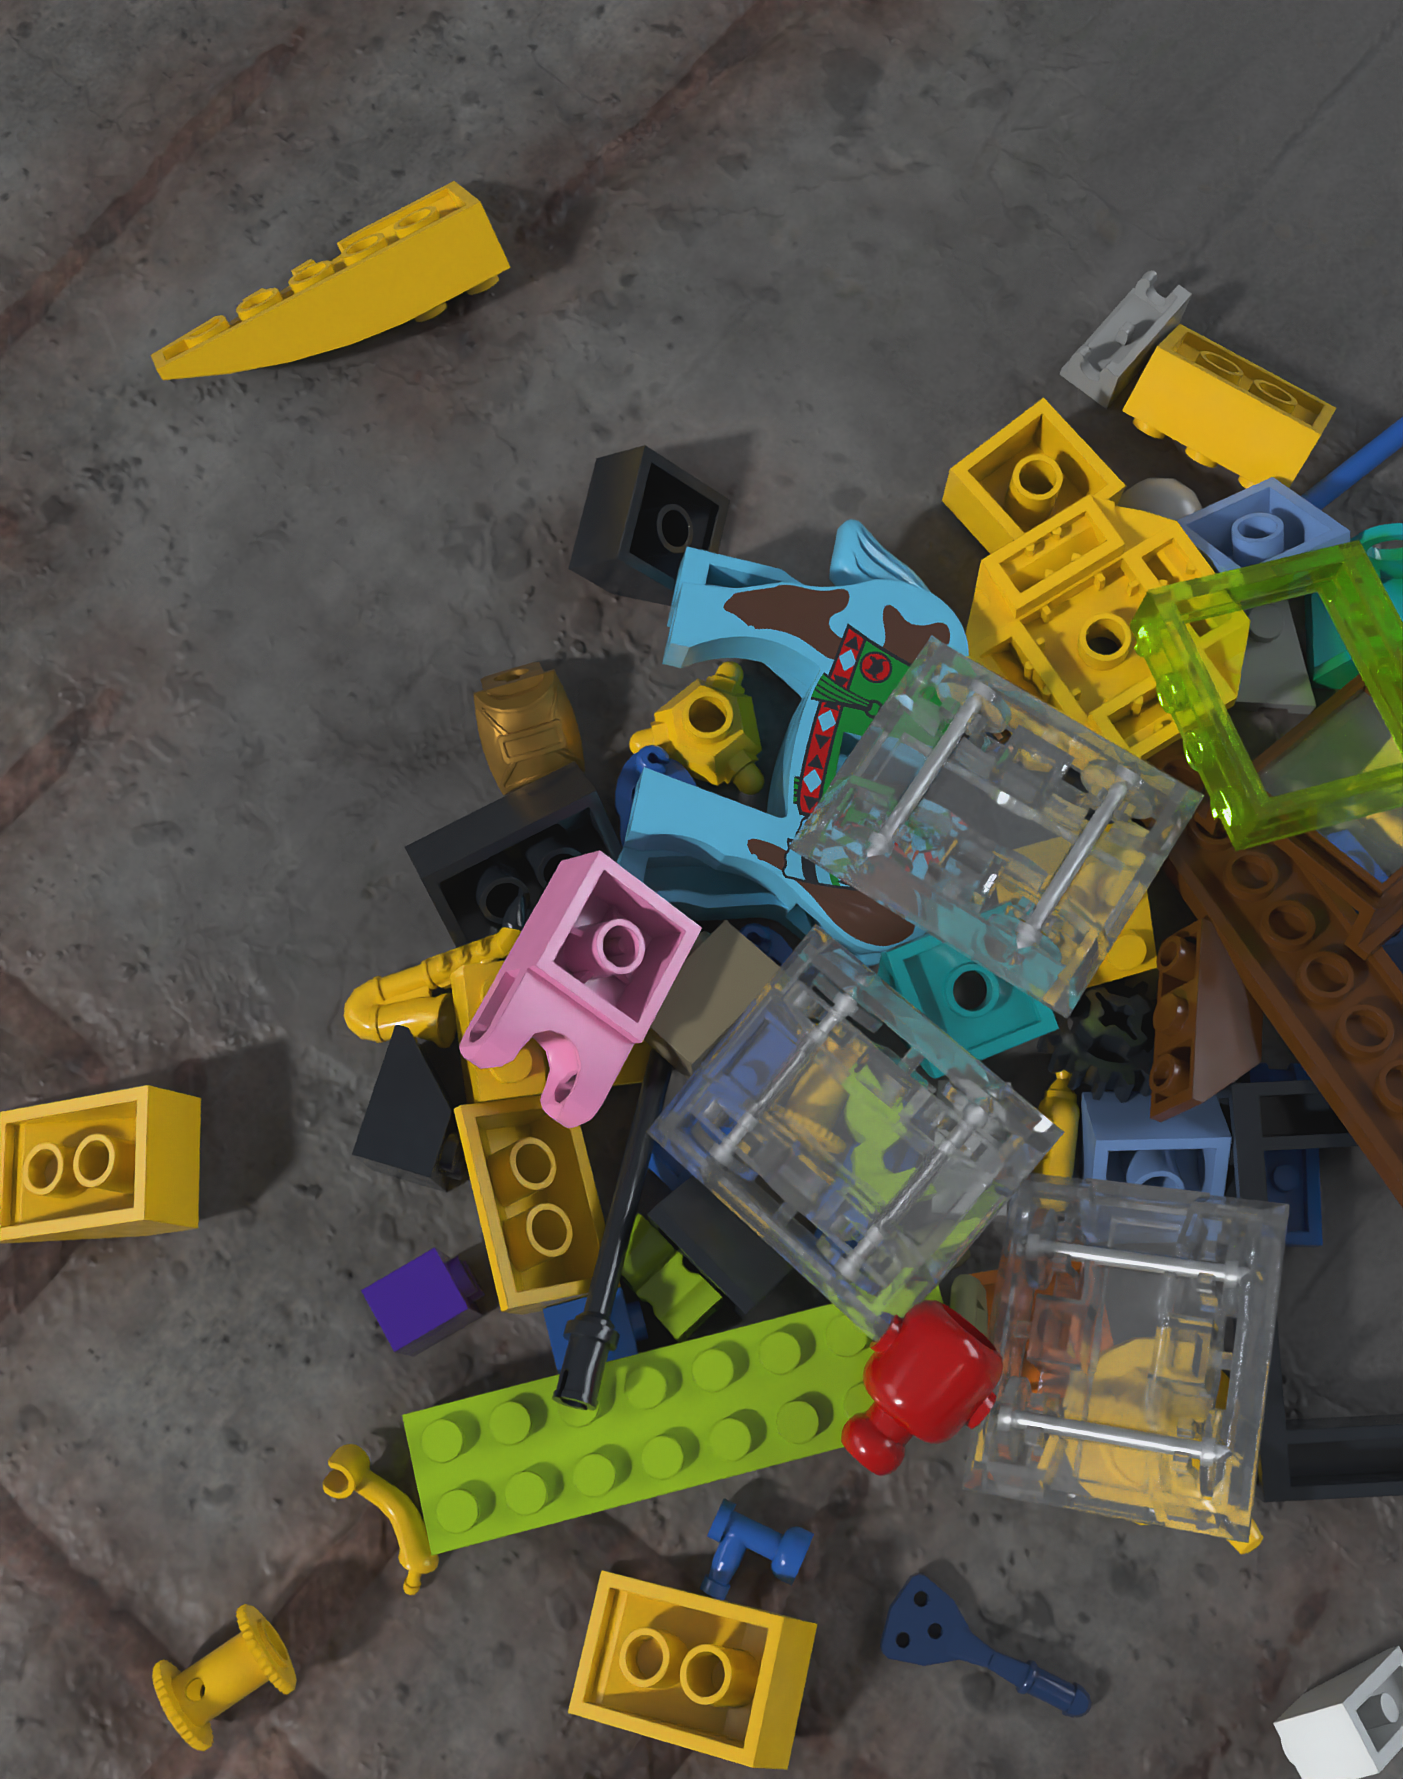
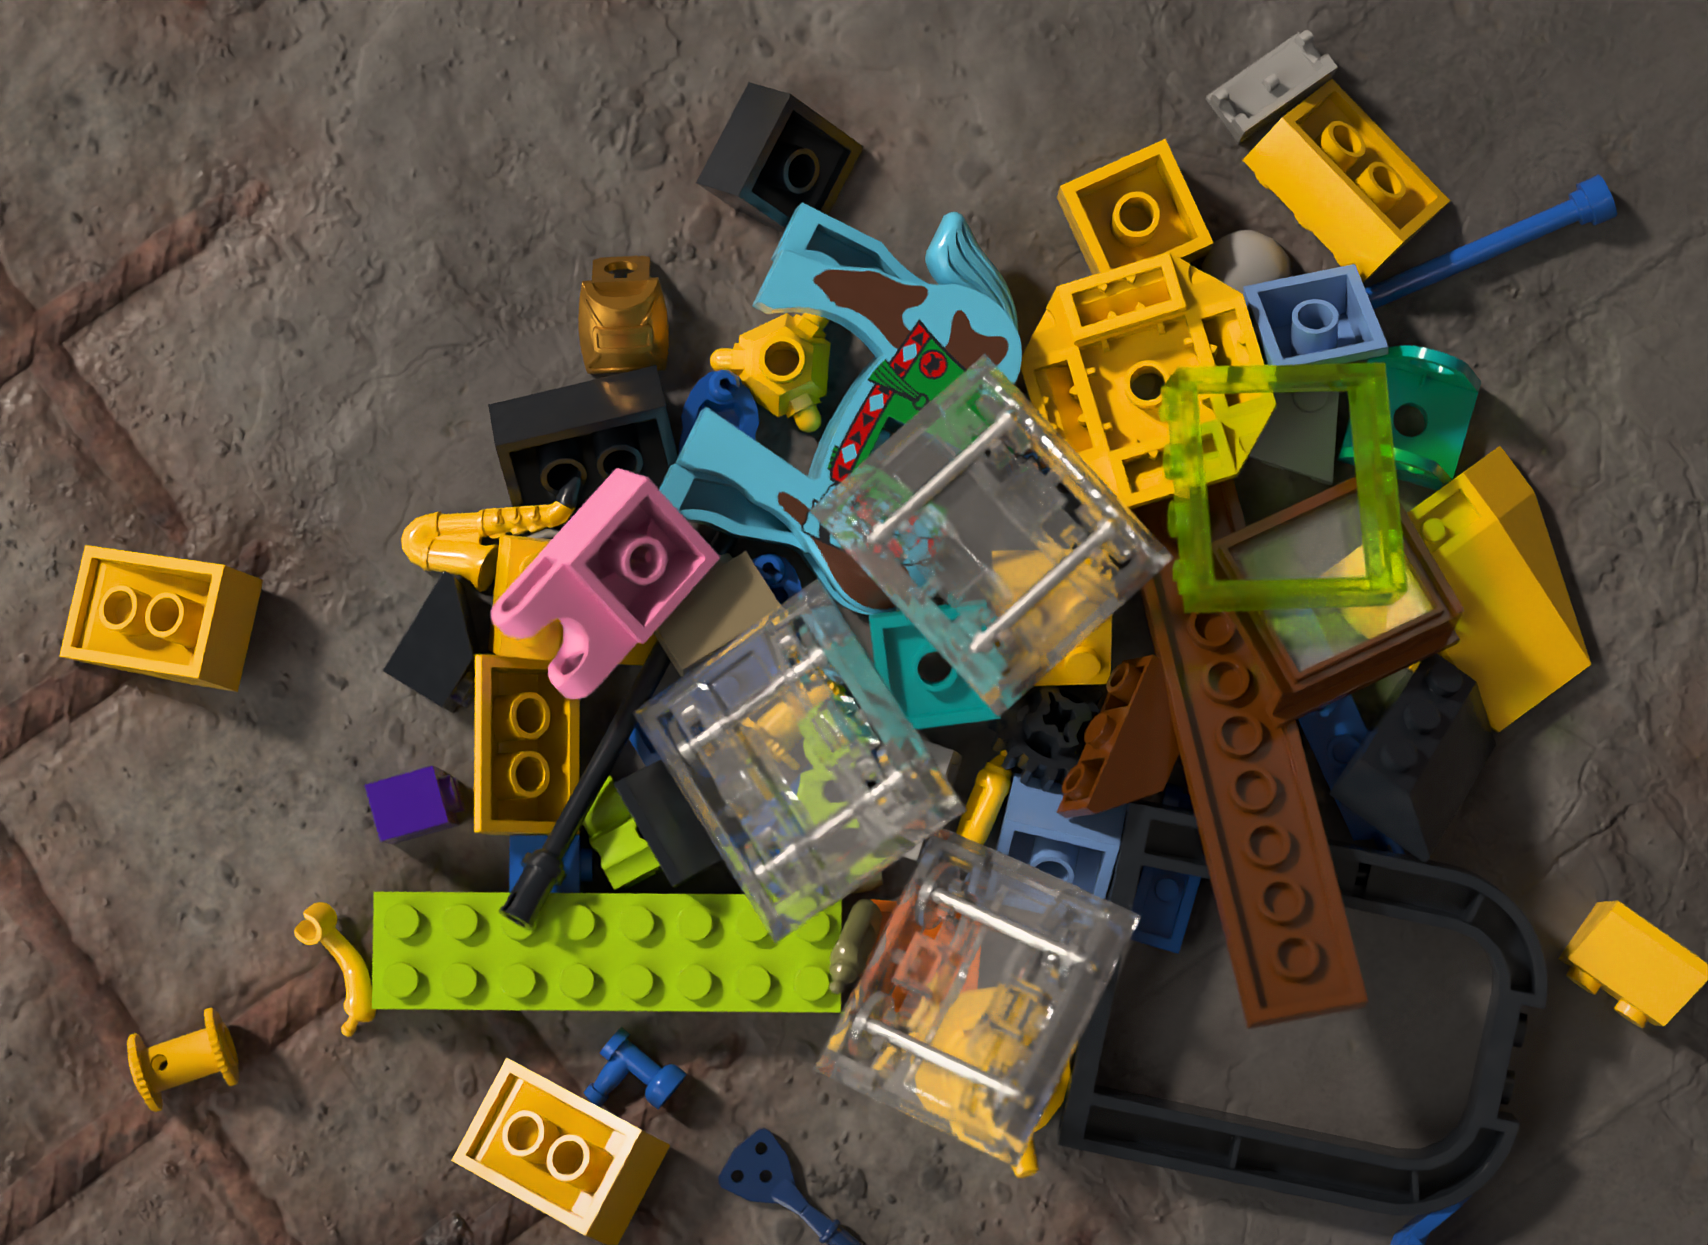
camera: 15 degrees right, 10 degrees up
red piece [841,1300,1003,1476] -> none

